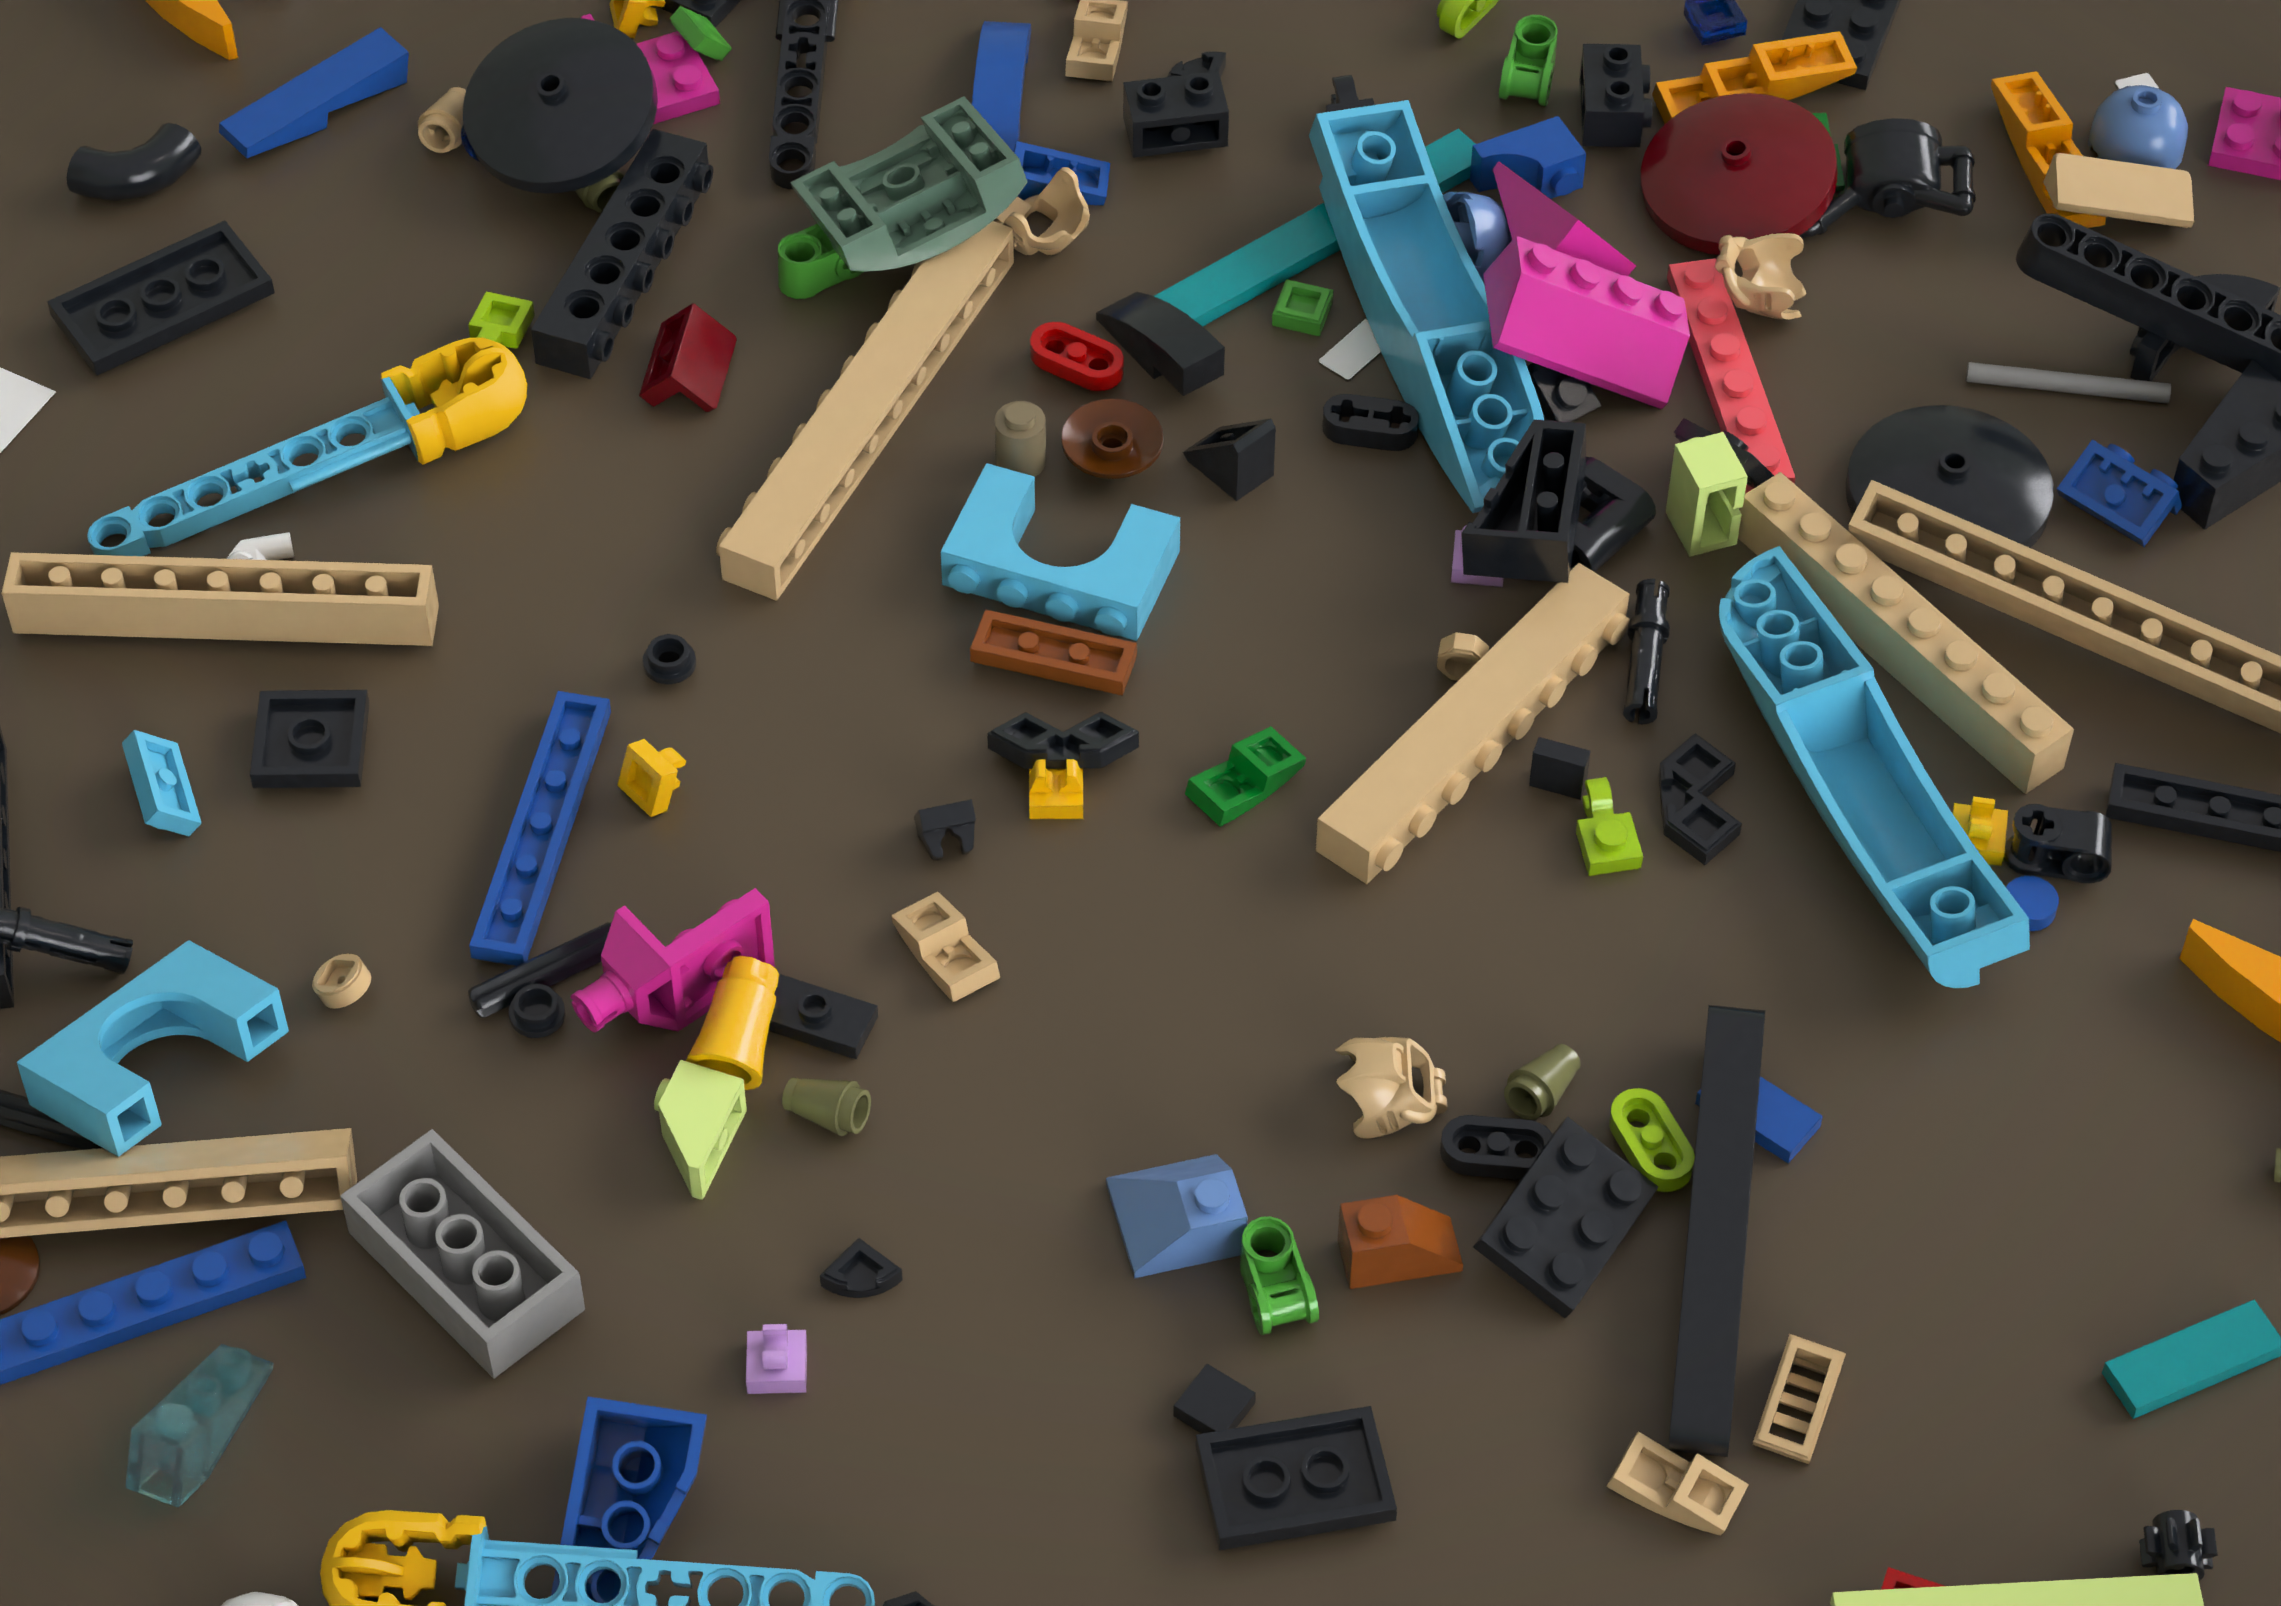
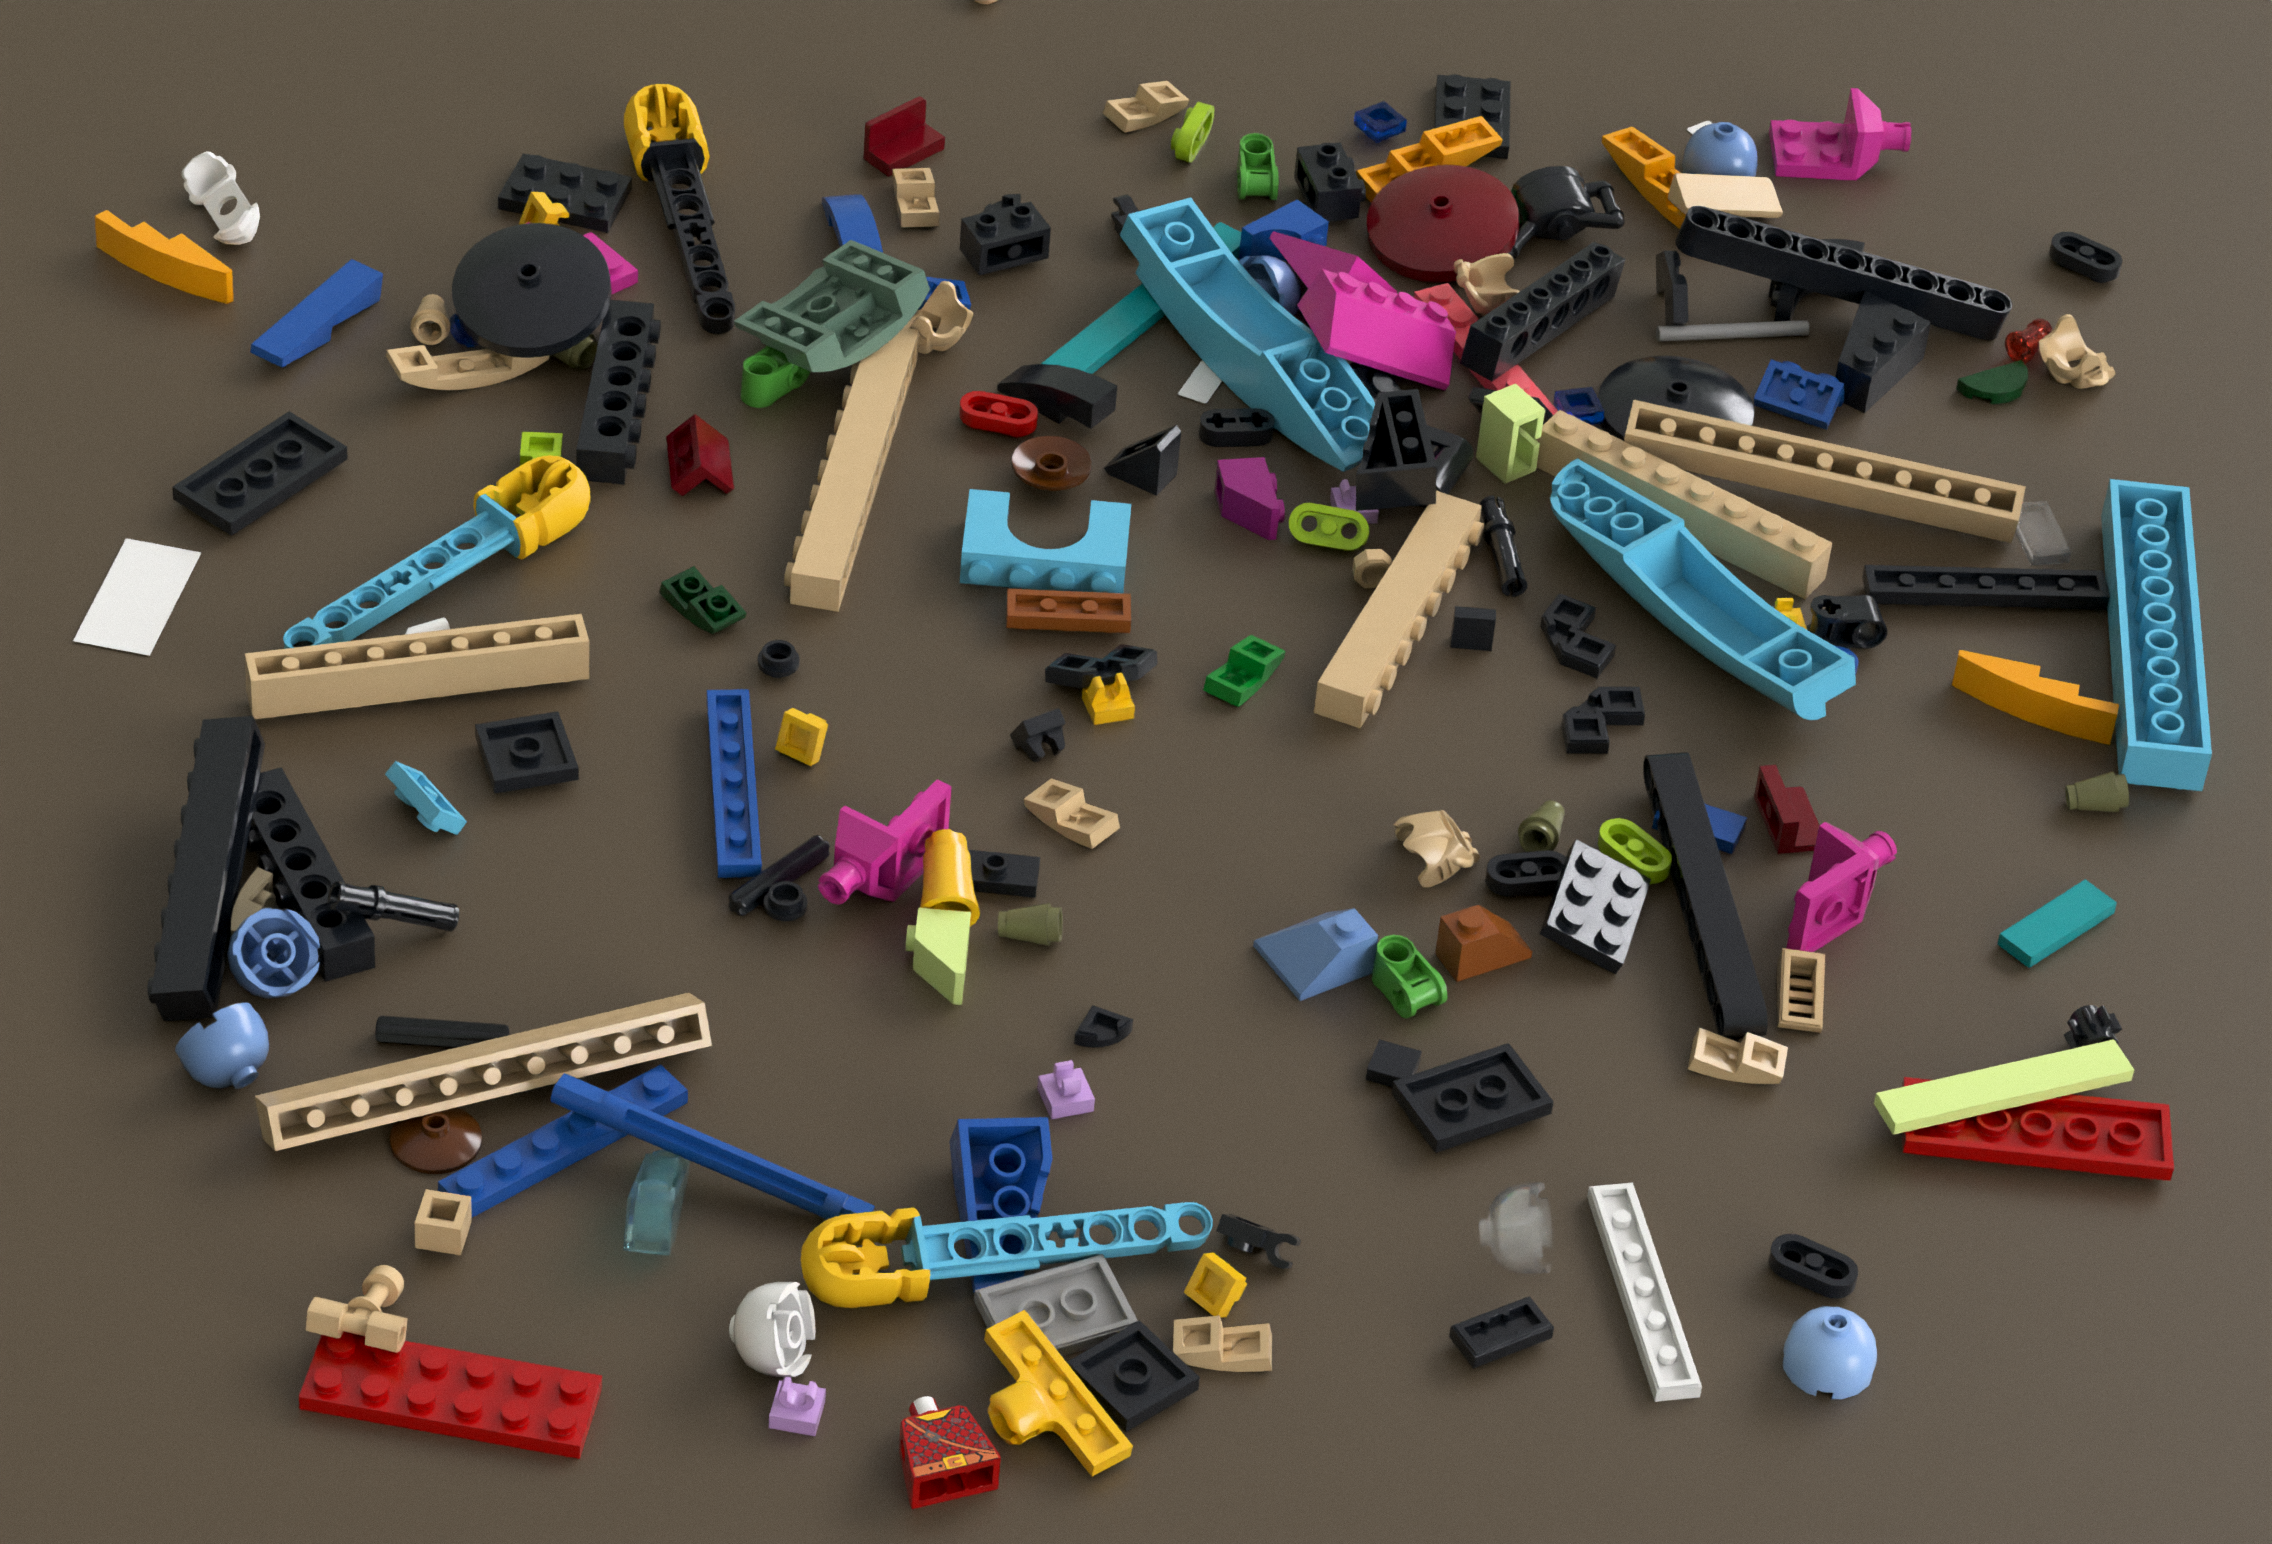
camera: 20 degrees left, 10 degrees down
medium azure arch [17,940,289,1157] -> none
black cylinder [66,123,201,201] -> none
tan tile [312,954,371,1009] -> none
light grey brick [340,1129,585,1379] -> none
bright green tile [670,6,732,61] -> none
dark tan brick [994,401,1046,477] -> none
bright green tile [1272,279,1334,337] -> none
lime plate [1576,777,1643,876] -> none
none -> tan slope [386,345,549,390]
none -> blue piece [550,1073,875,1220]
none -> dark green slope [659,566,747,634]
none -> magenta slope [1214,457,1285,540]
none -> lime plate [1289,503,1370,552]
none -> black brick [1460,241,1626,382]
none -> clear blue plate [1553,387,1605,425]
none -> black tile [1561,687,1645,754]
none -> black tile [1656,251,1688,326]
none -> dark red panel [1754,764,1819,854]
none -> dark pink plate [1786,822,1897,952]

